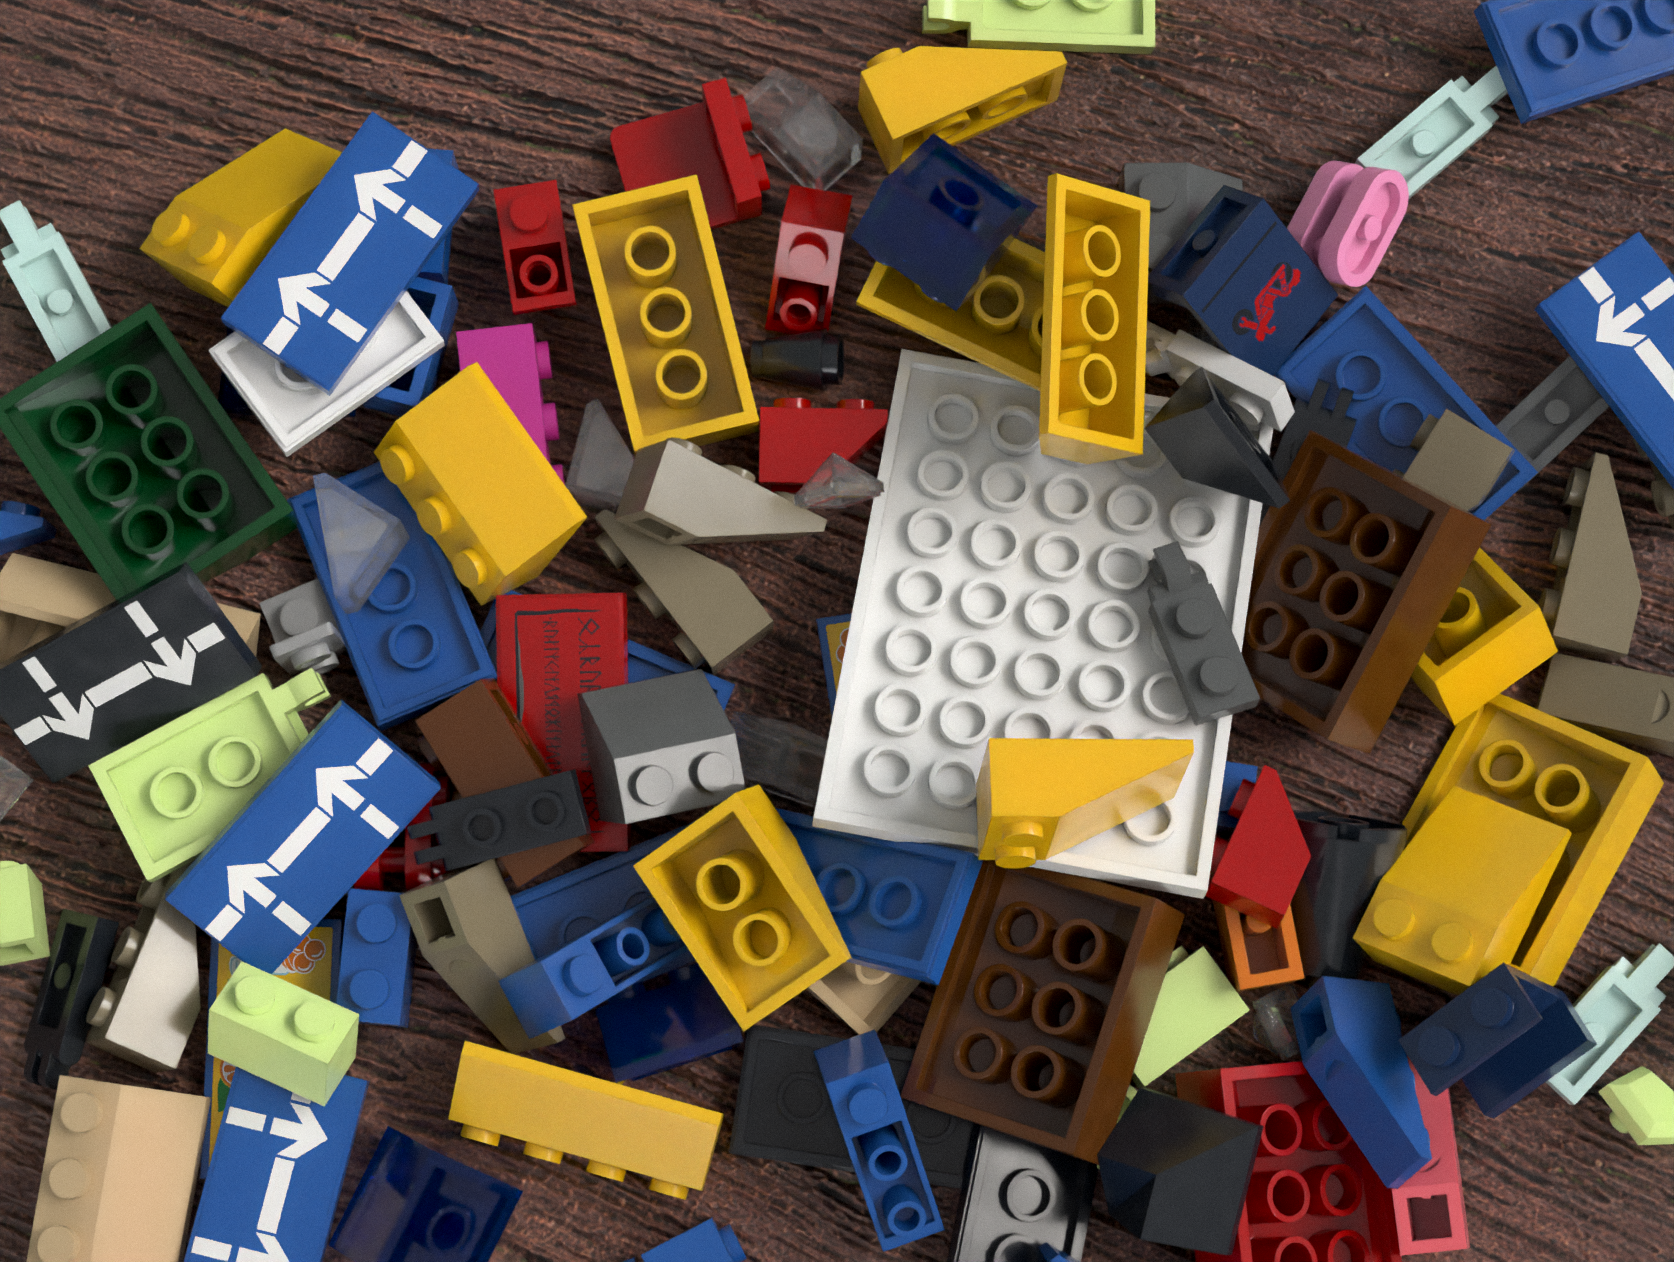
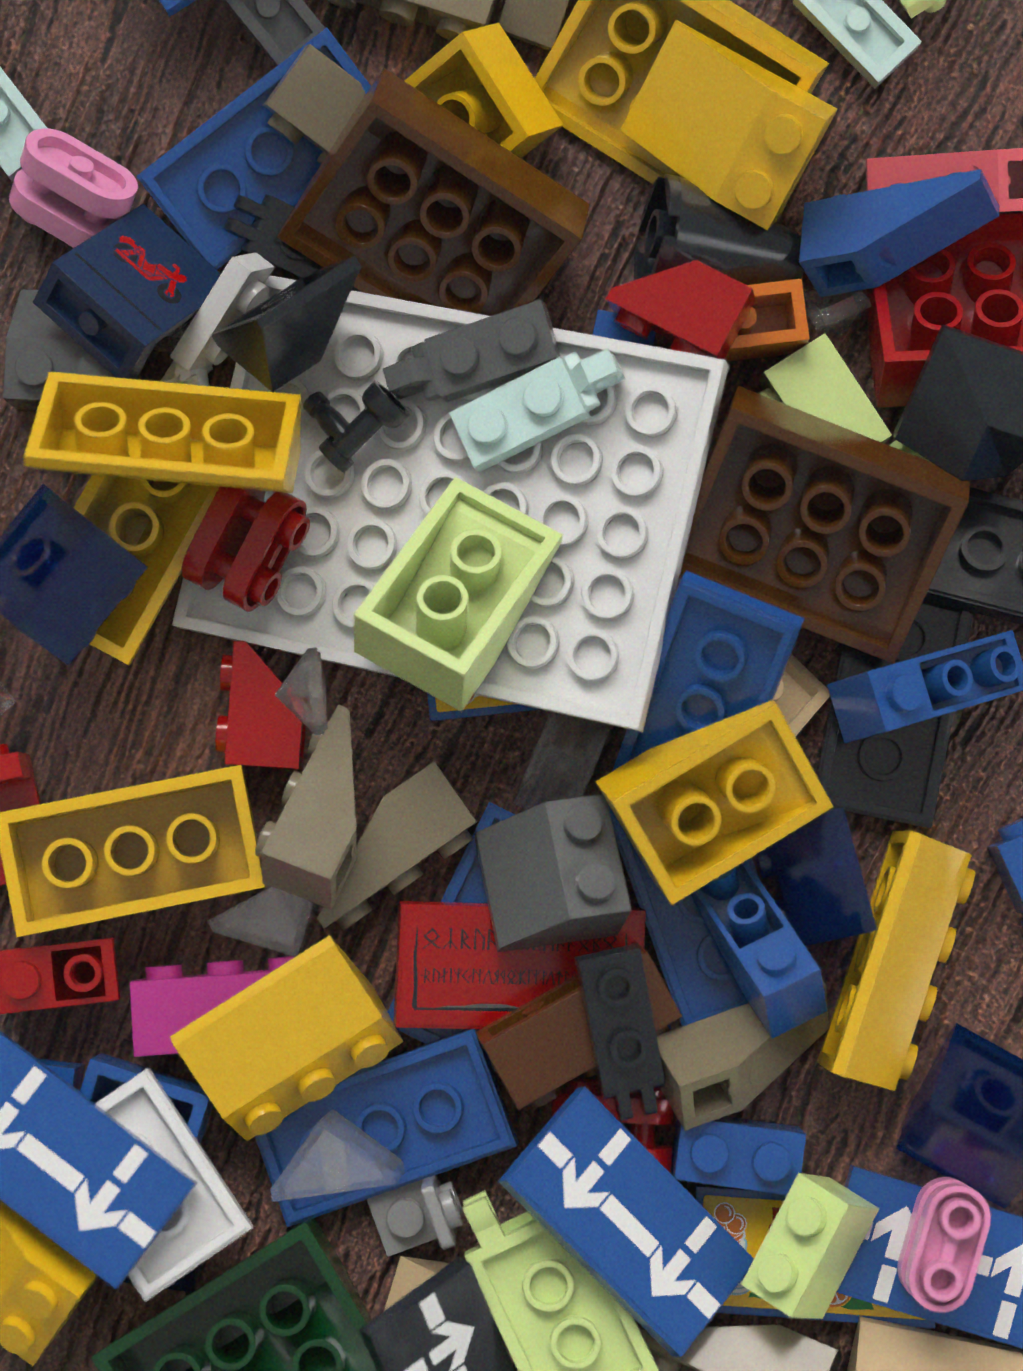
camera: 80 degrees left, 5 degrees up
black cone [750,328,845,391] -> none
red slope [765,184,853,334] -> none
yellow slope [976,738,1194,869] -> none
dark blue panel [1398,962,1598,1119] -> none
none -> red brick [182,487,310,612]
none -> black piece [303,380,410,473]
none -> yellowish green slope [354,477,563,712]
none -> light aqua hinge [449,349,625,472]
none -> bright pink brick [897,1177,991,1312]

